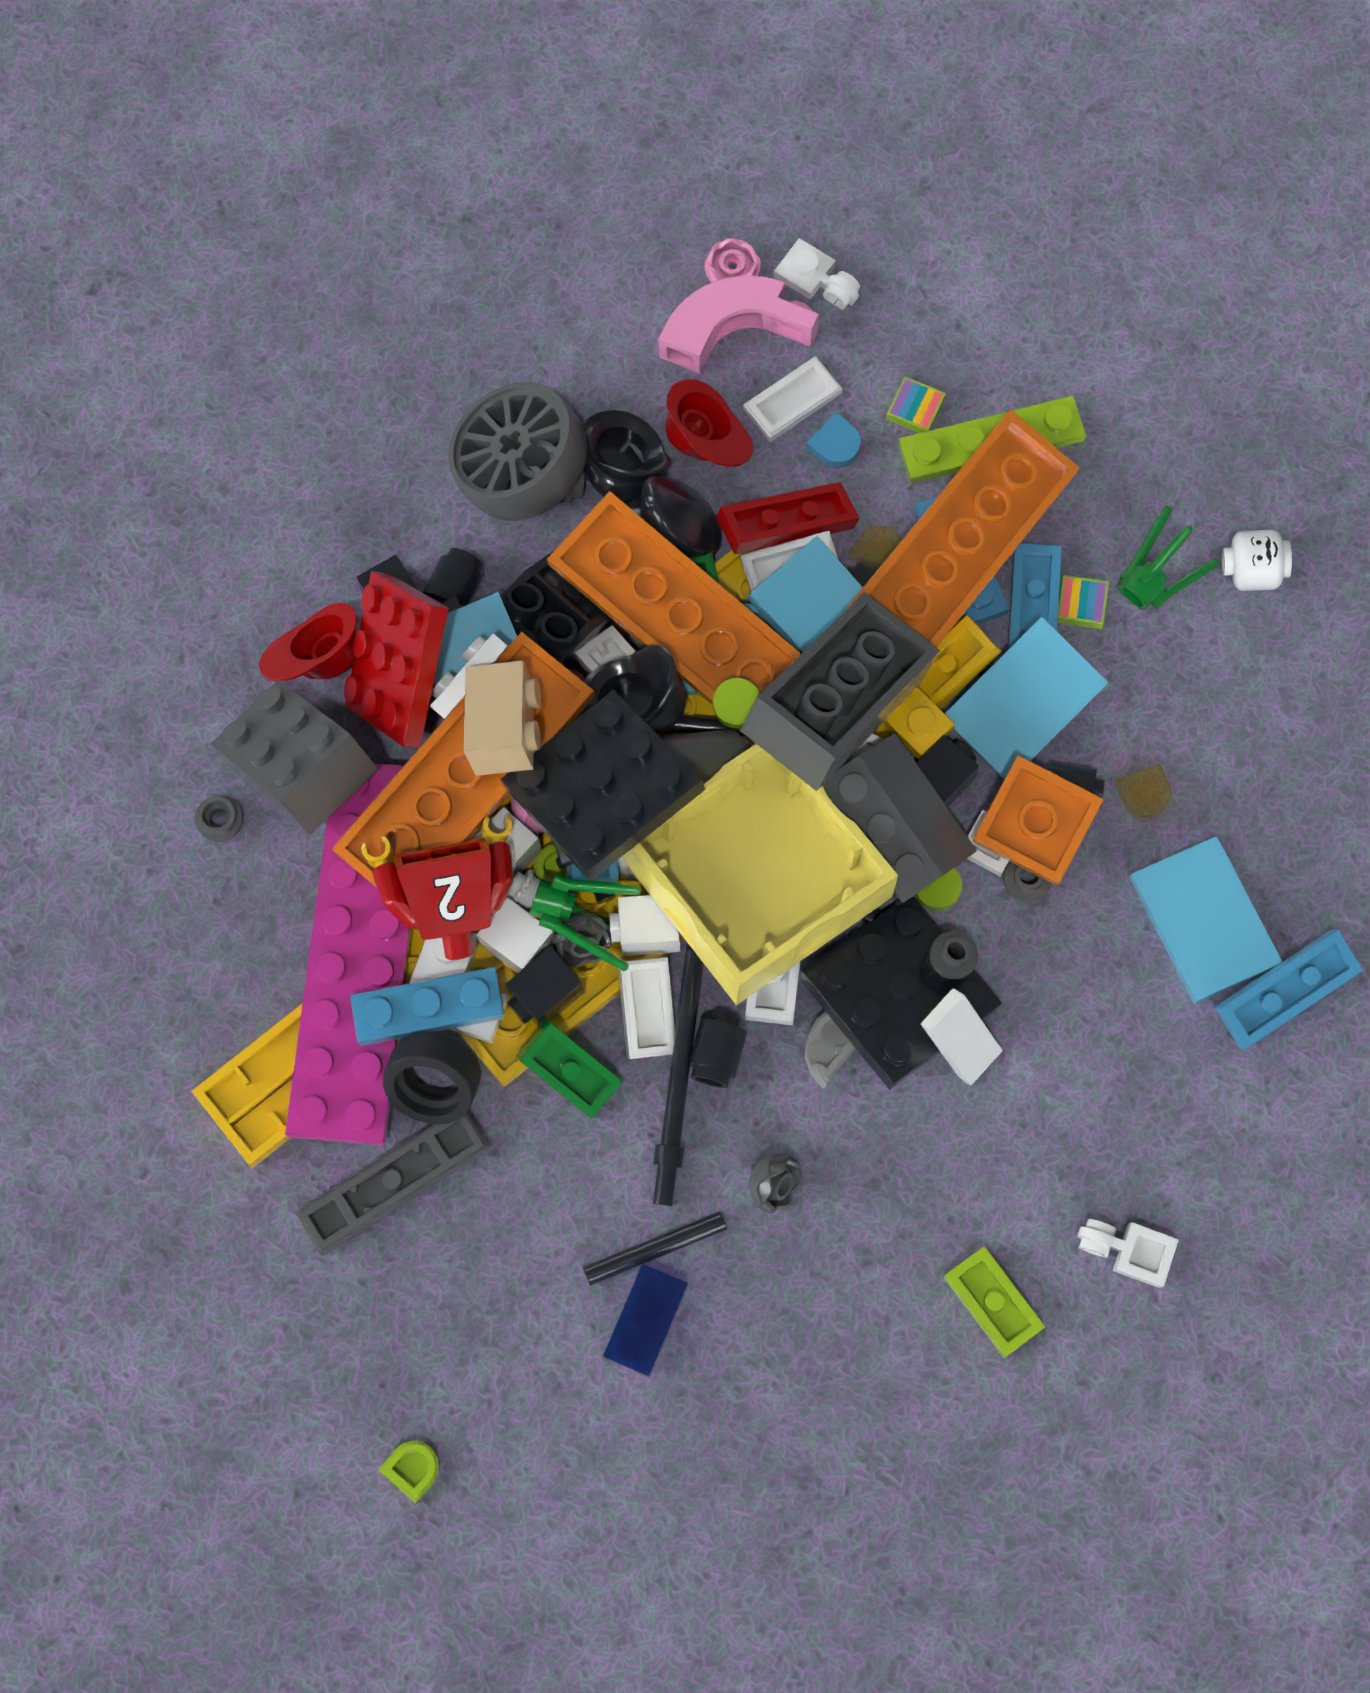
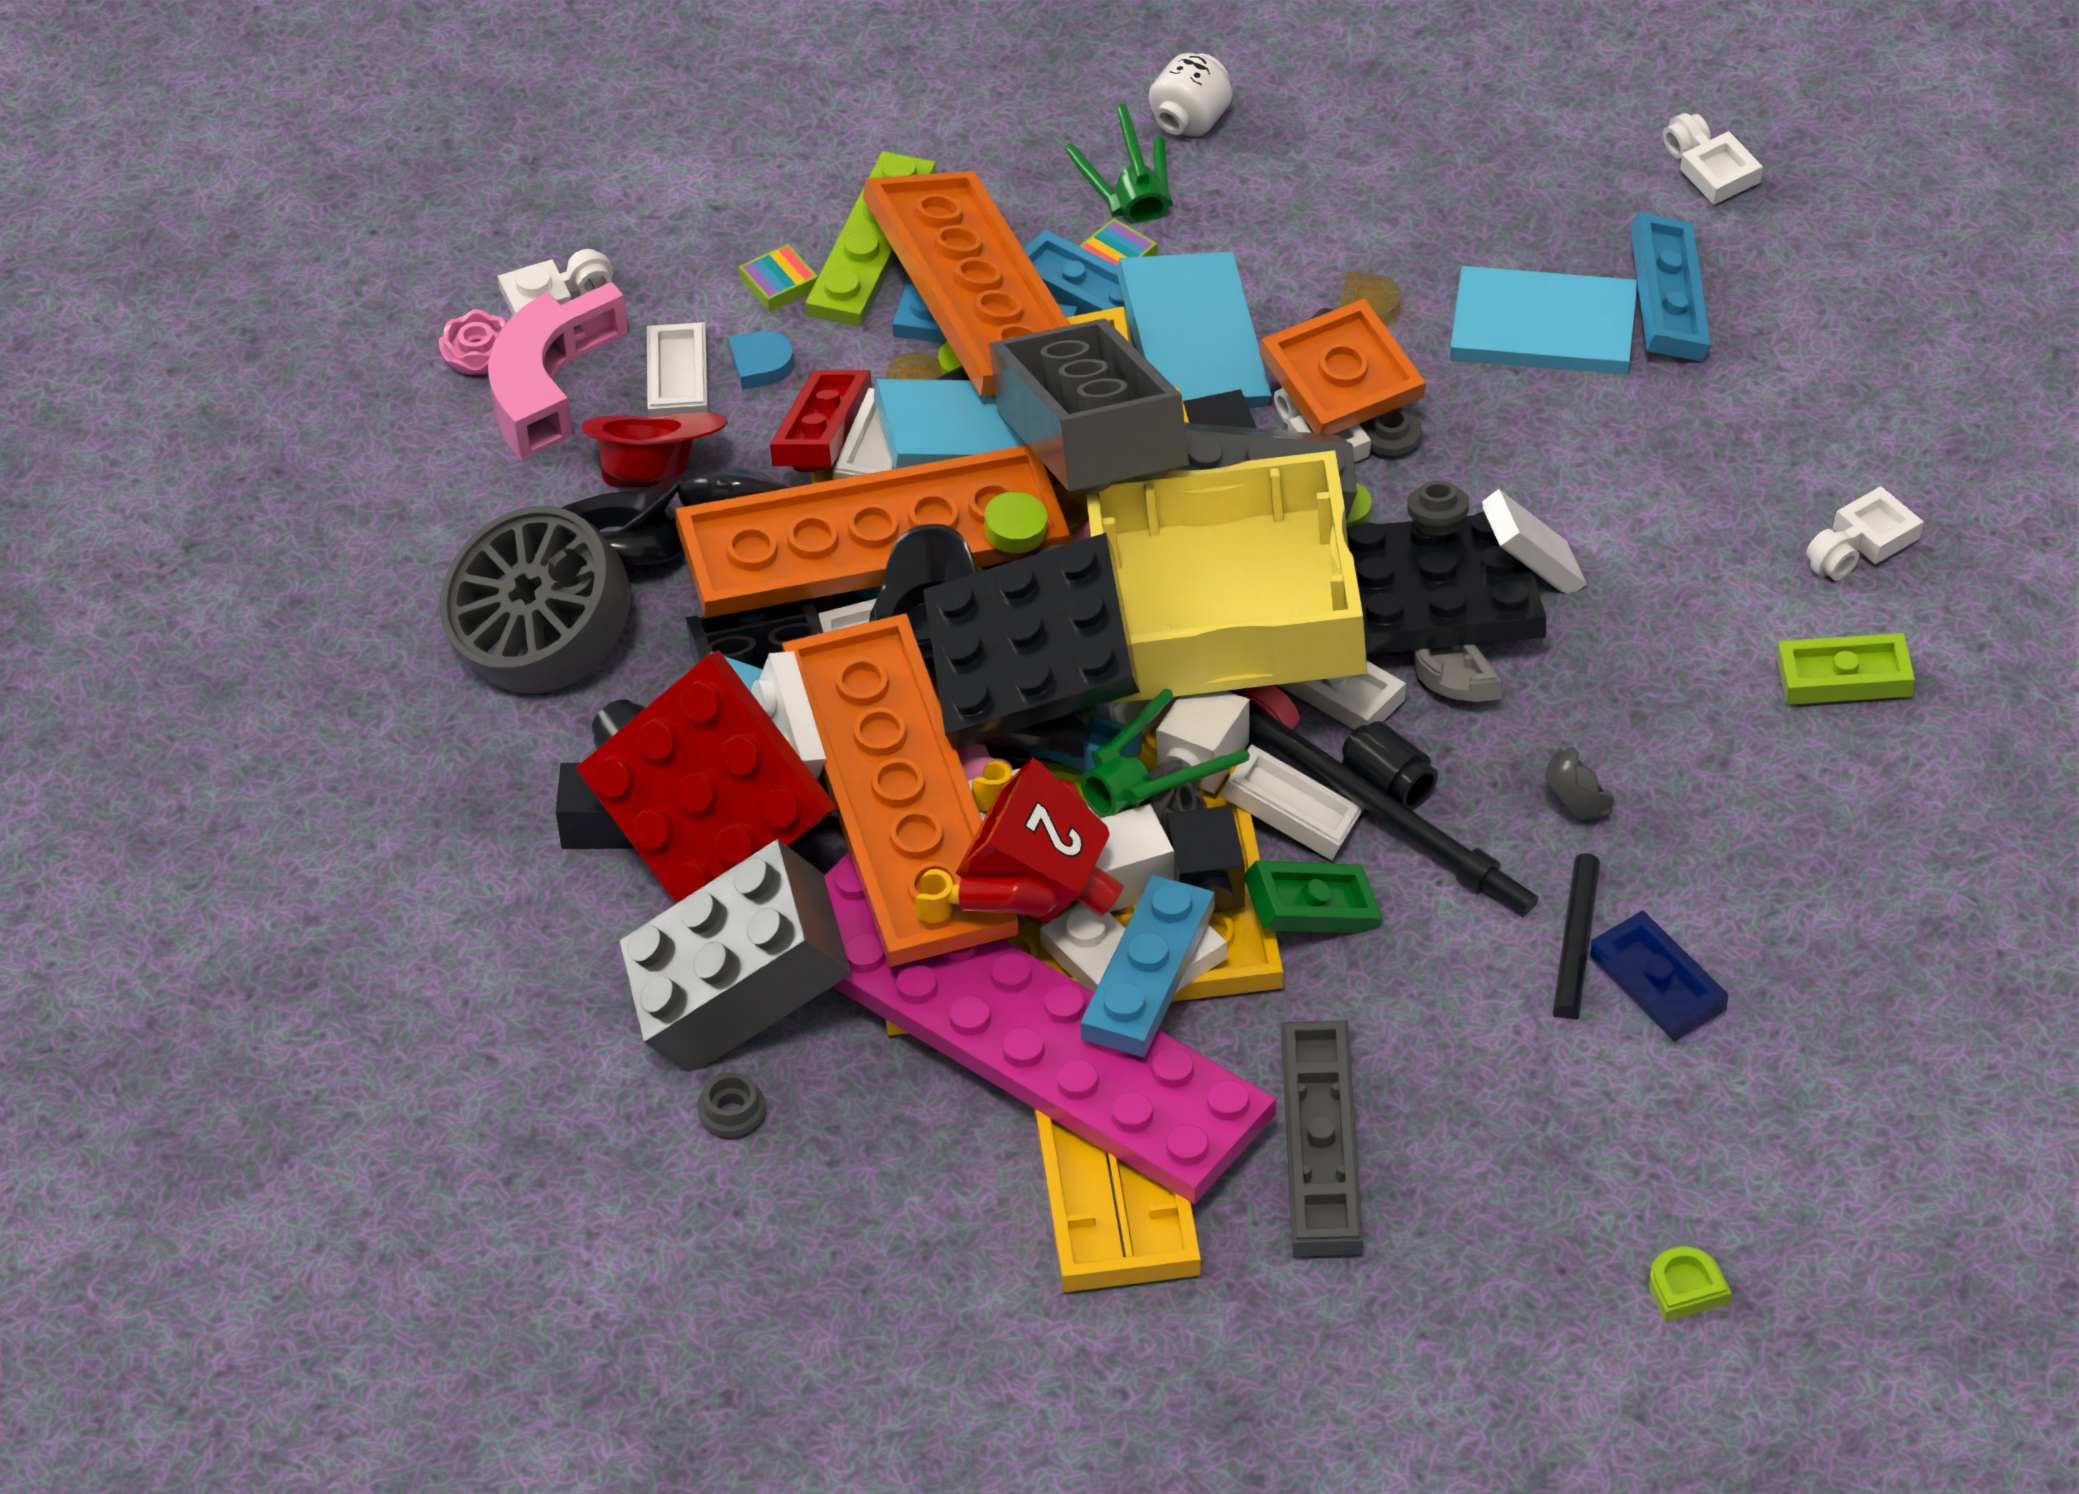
camera: 60 degrees left, 25 degrees down
red piece [259,603,358,682] -> none
black tyre [382,1031,481,1124] -> none
tan brick [463,660,541,776] -> none

